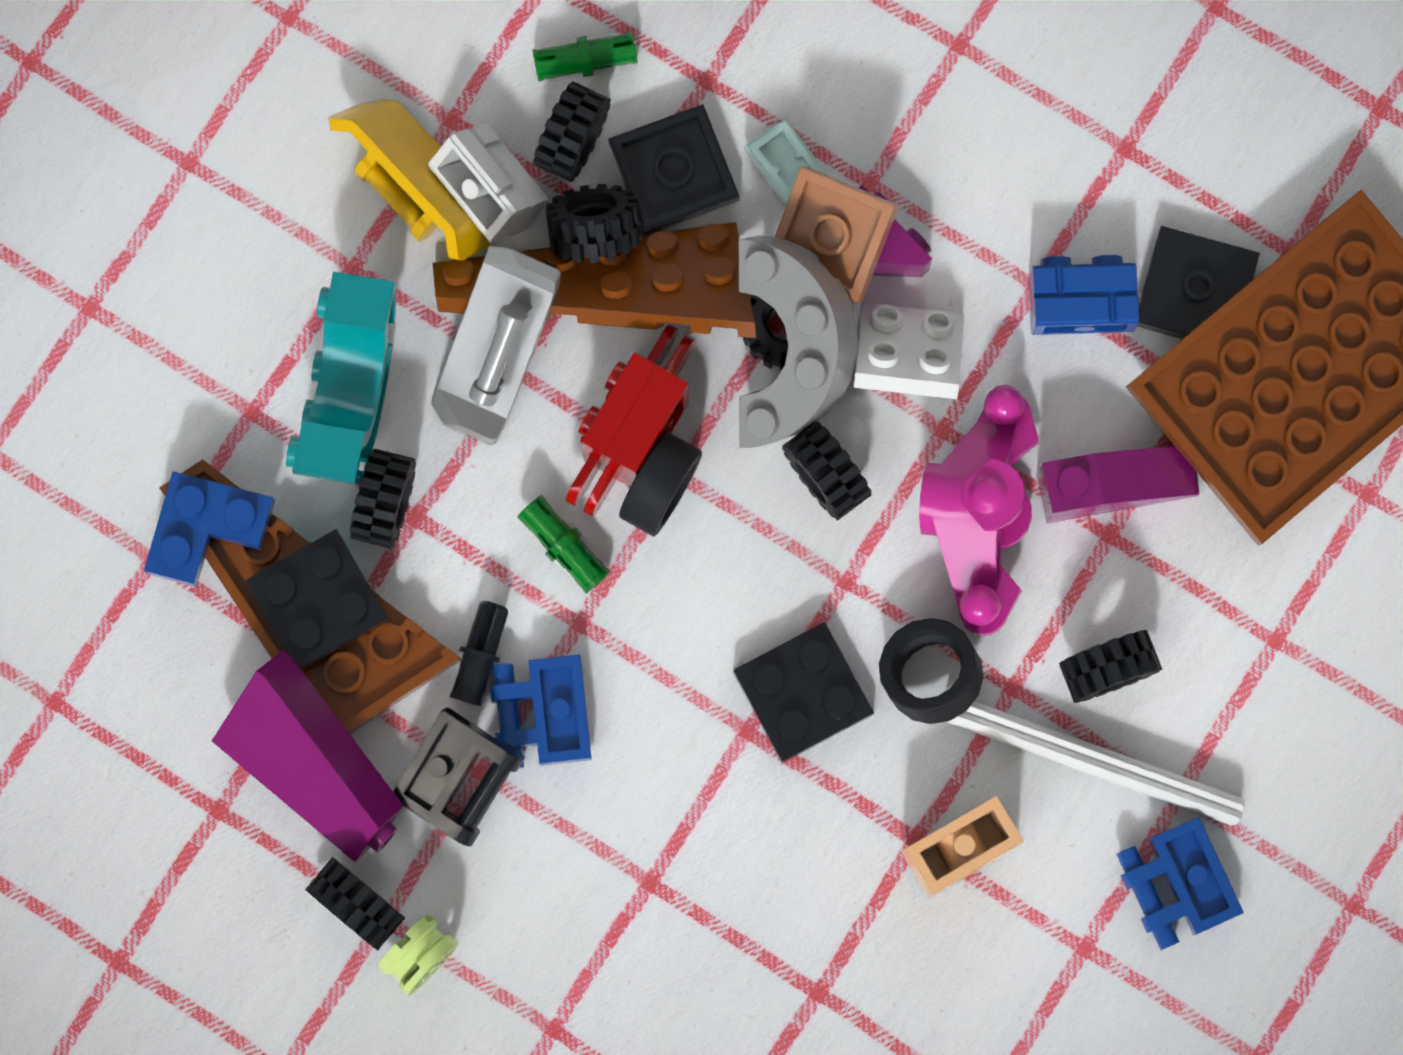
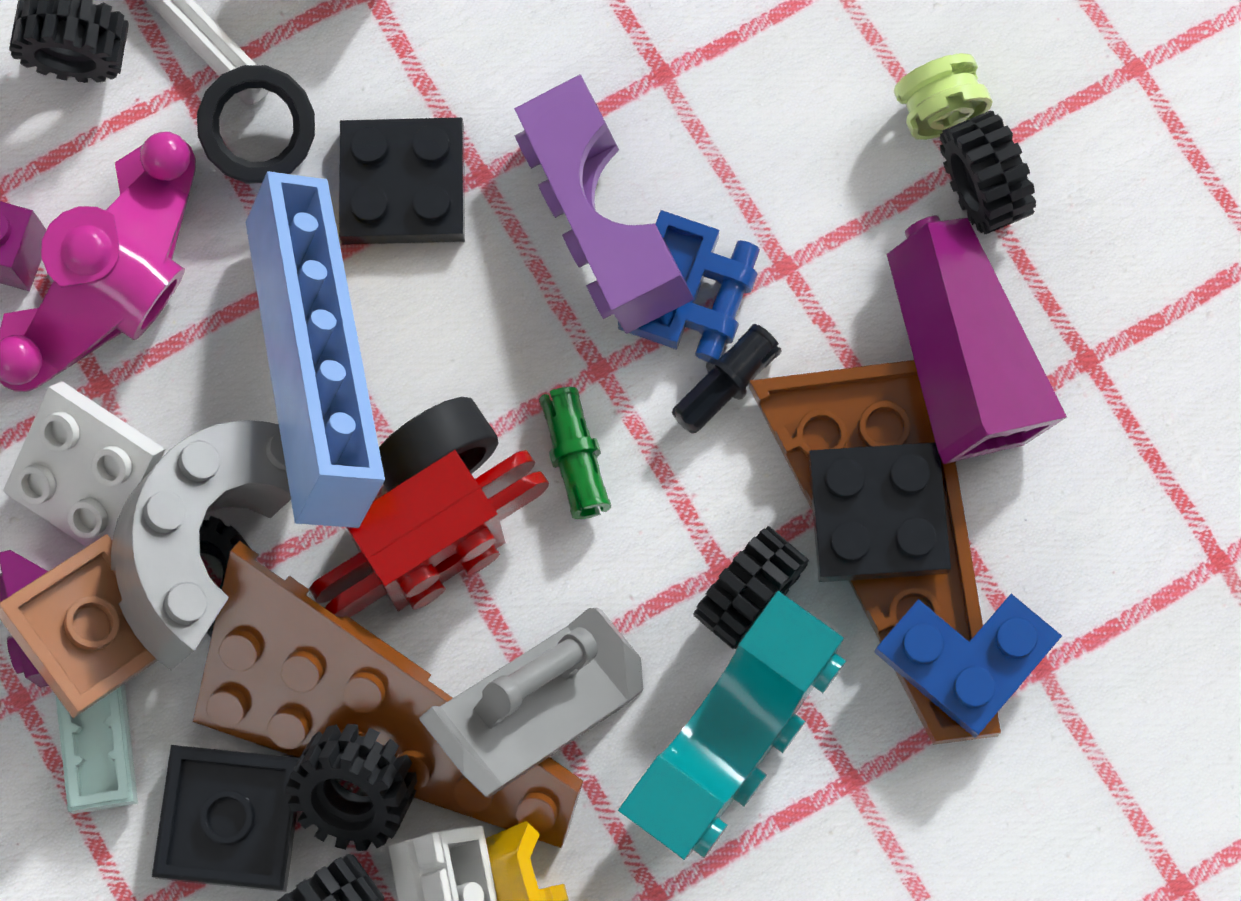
camera: 150 degrees left, 5 degrees down
plate [393,707,525,847] -> none
black tyre [782,421,872,520] -> none
none -> light blue brick [246,171,385,528]
none -> medium lavender arch [514,74,694,334]

